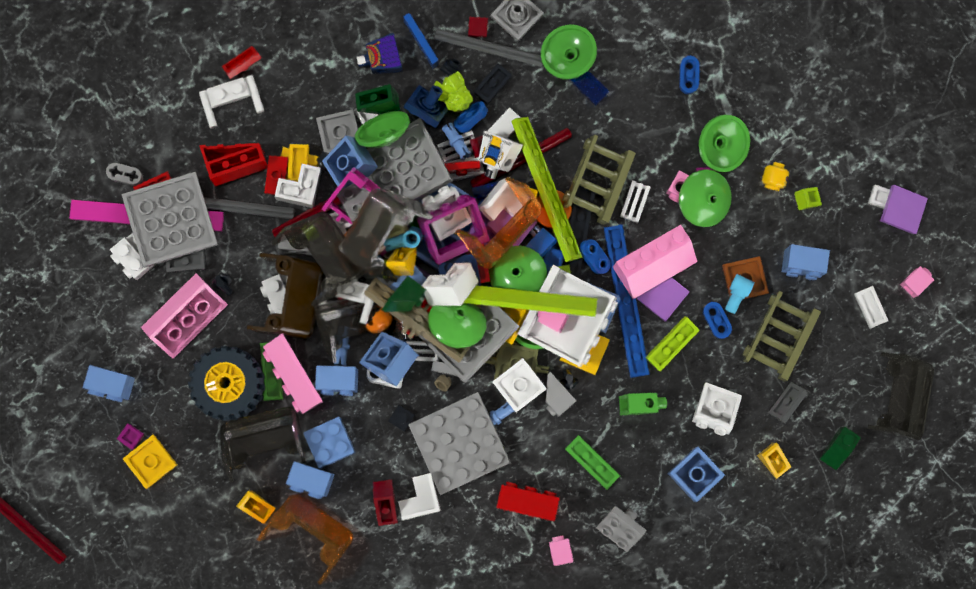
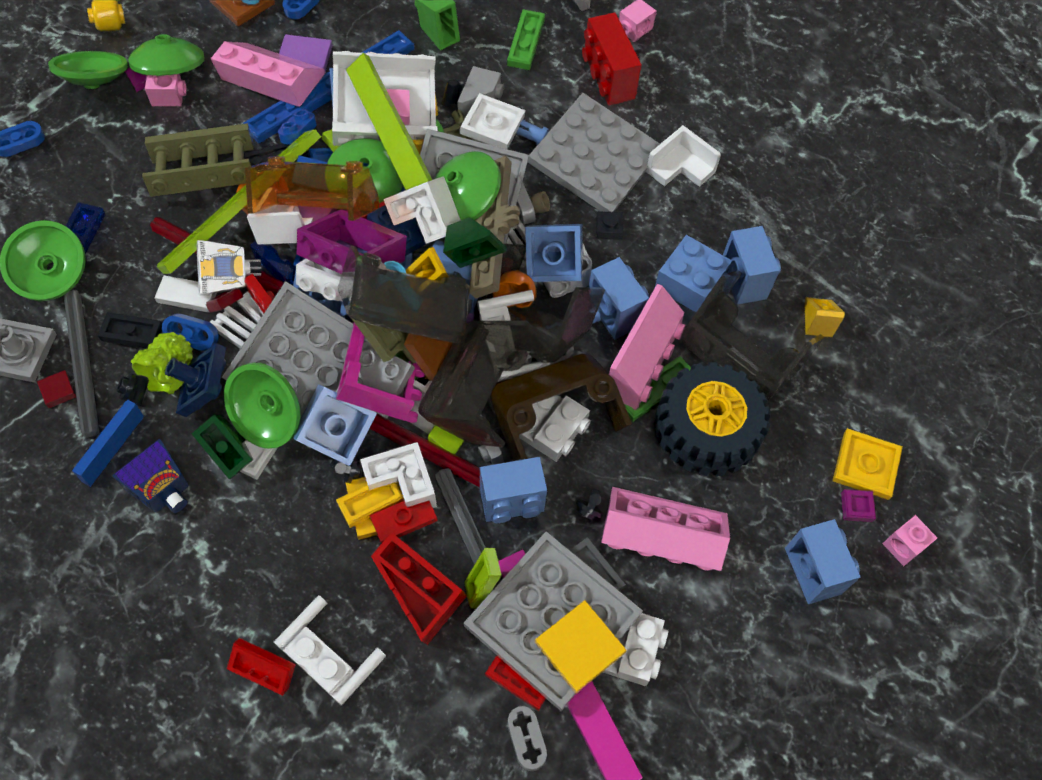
camera: 125 degrees left, 20 degrees down
clear orange windscreen [257,494,354,585] -> none
light grey plate [316,109,358,153] -> none
dark red slope [373,480,398,526] -> none
medium blue pin [442,123,472,160] -> none
white tile [620,181,650,223] -> none
lime plate [645,316,700,371] -> none
none -> lime tile [464,548,501,609]
none -> medium blue brick [480,457,547,523]
none -> yellow tile [535,600,627,694]
none -> bright pink brick [882,515,937,566]

